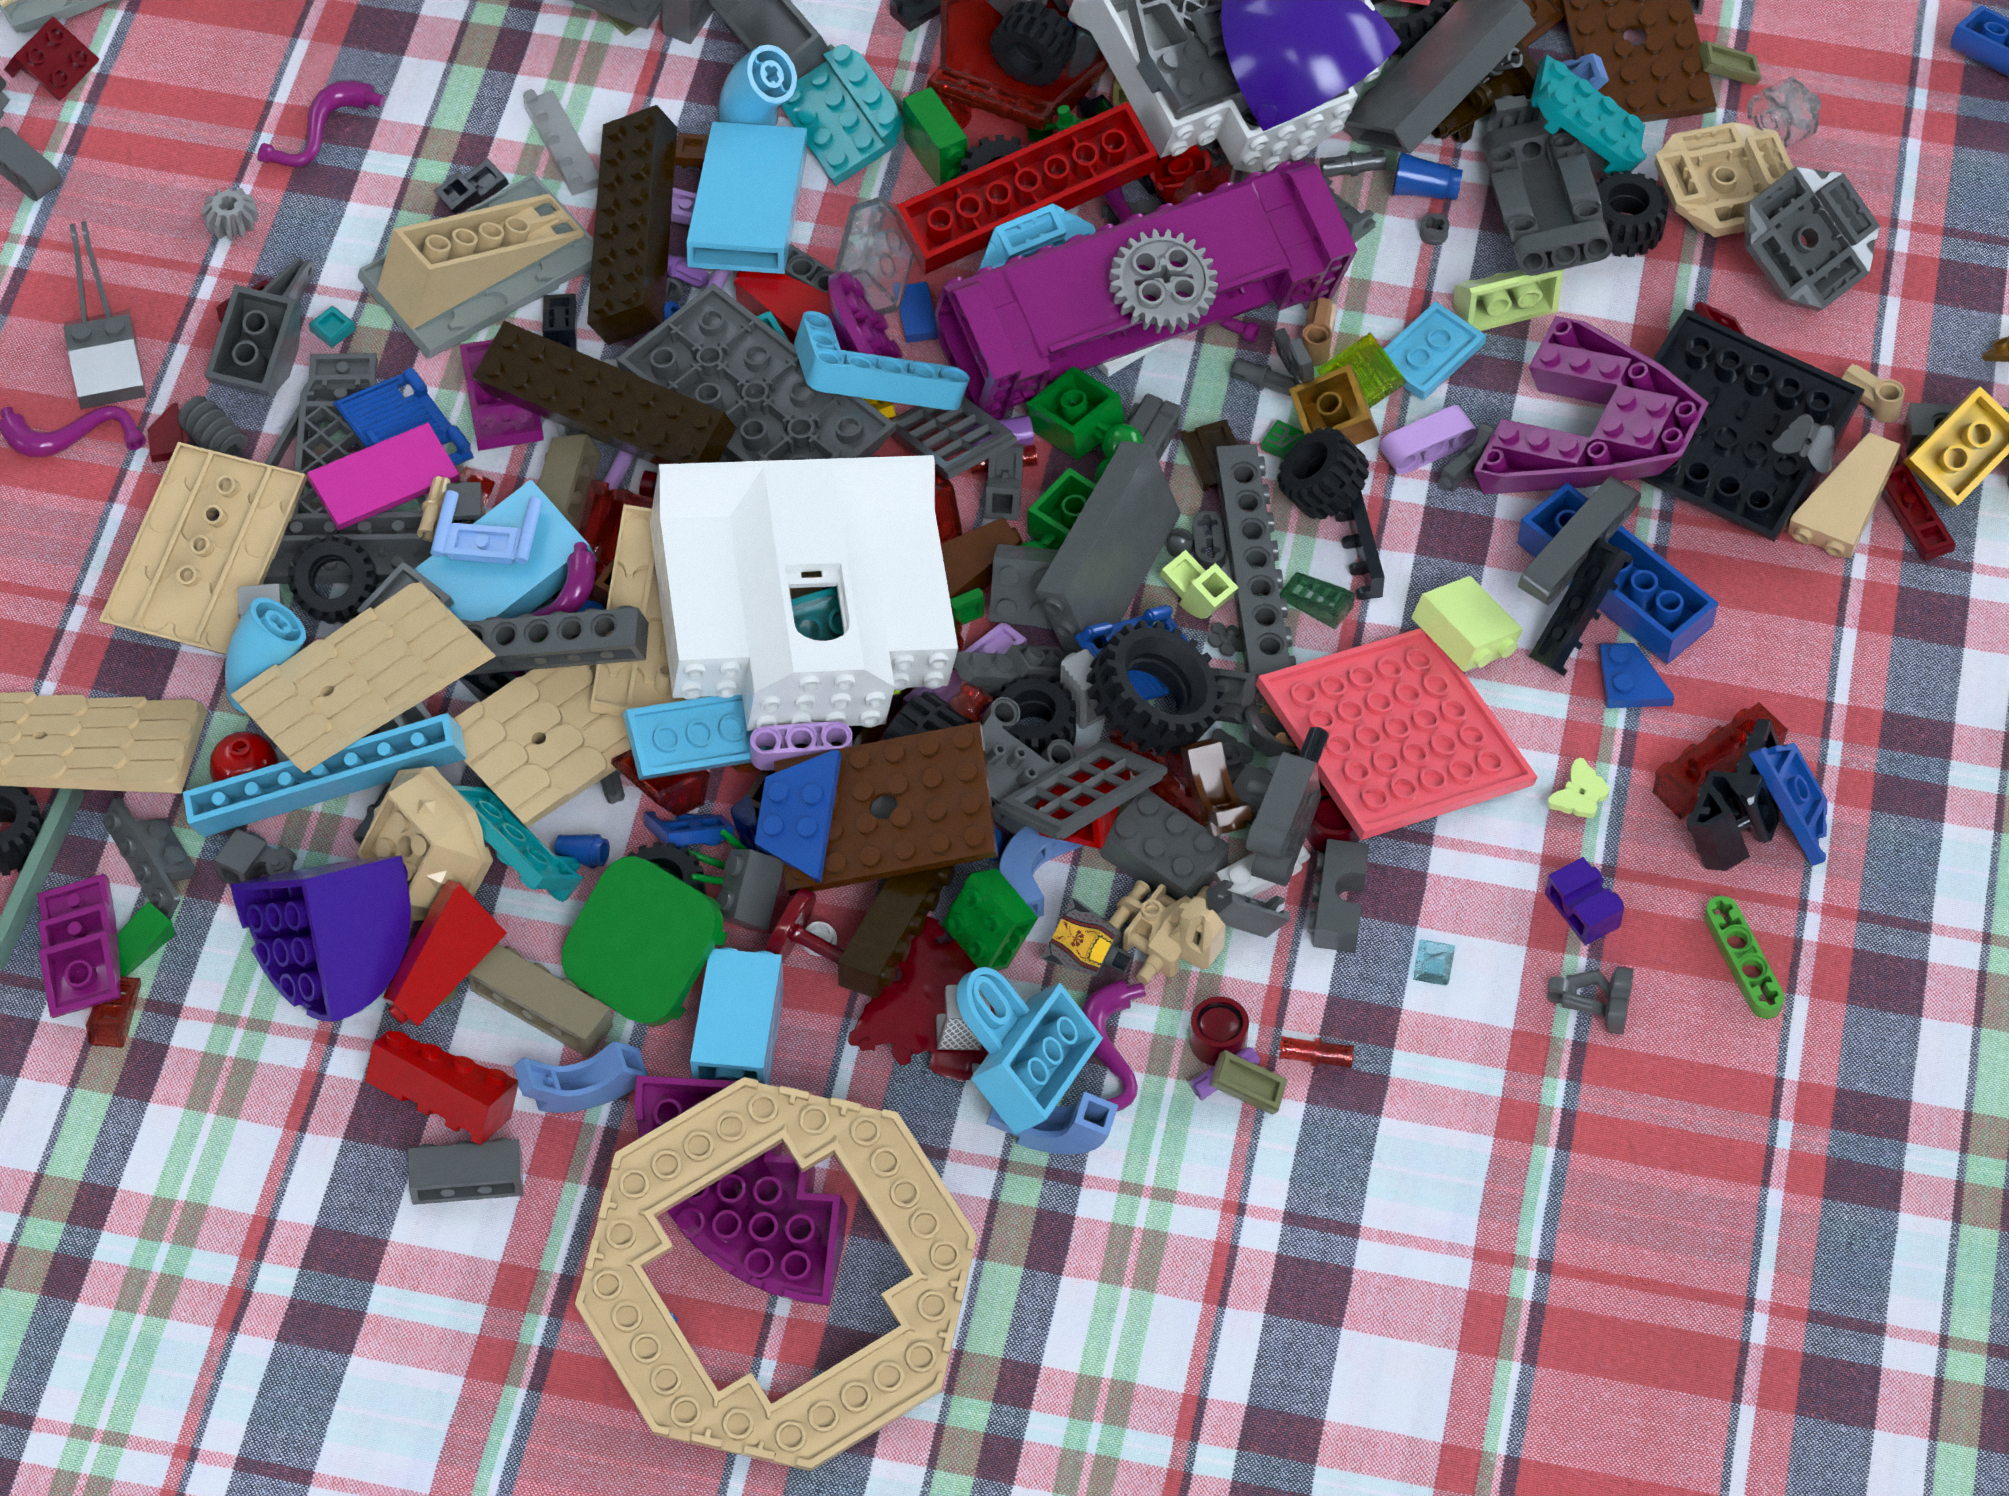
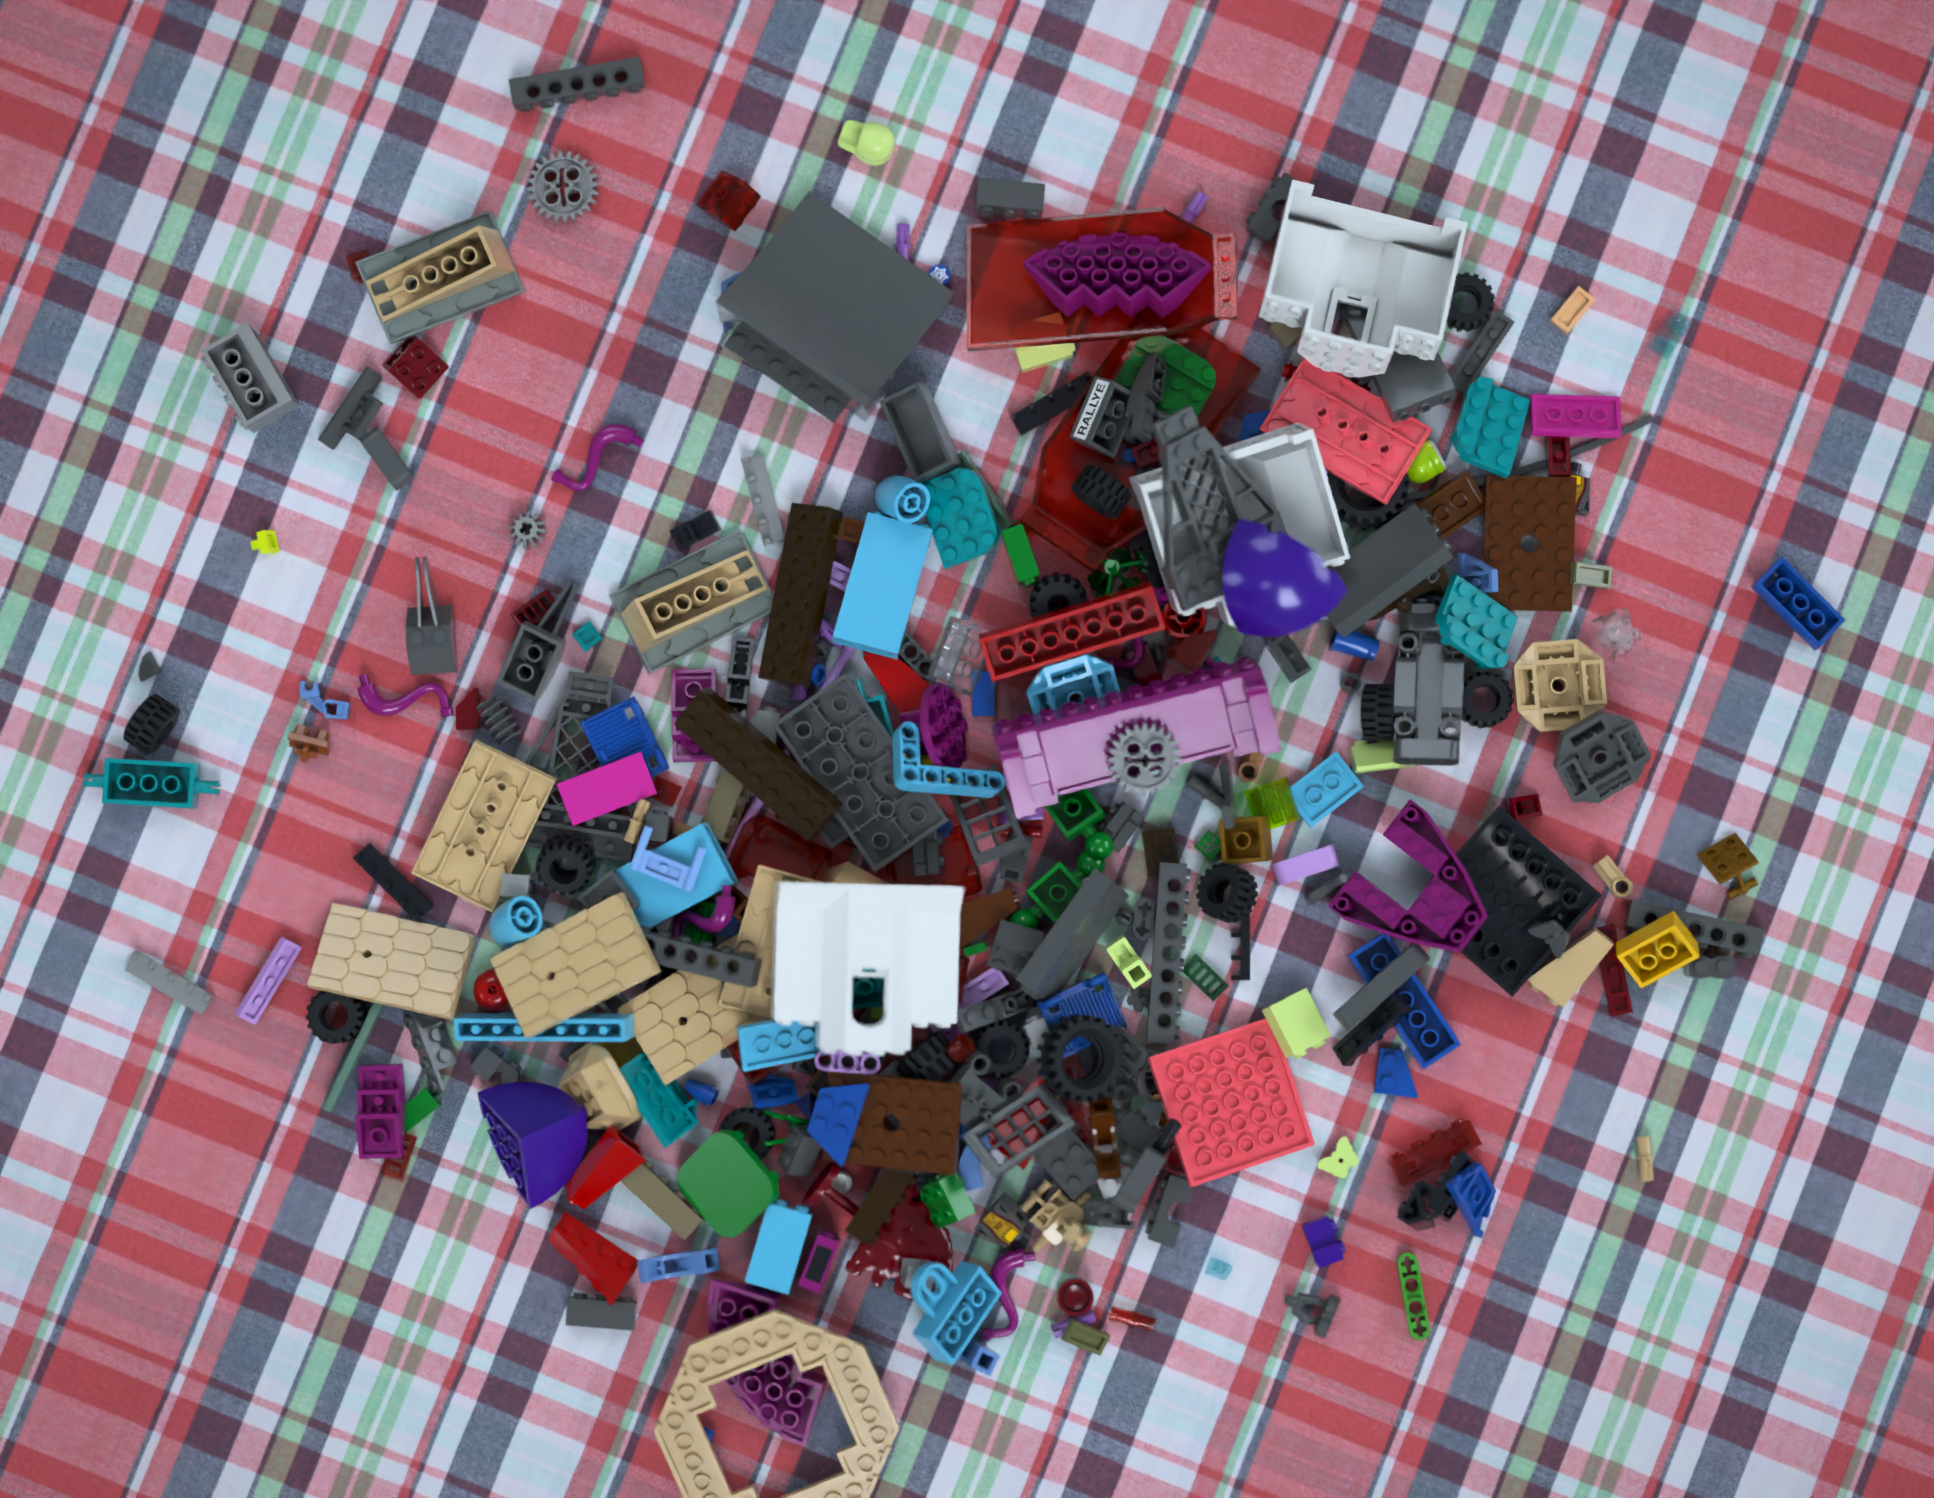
camera: 10 degrees right, 30 degrees up
none -> black hinge [353,843,434,922]
none -> dark grey tile [791,1057,820,1077]
none -> brick [798,1229,841,1293]
none -> black tyre [1361,684,1395,740]

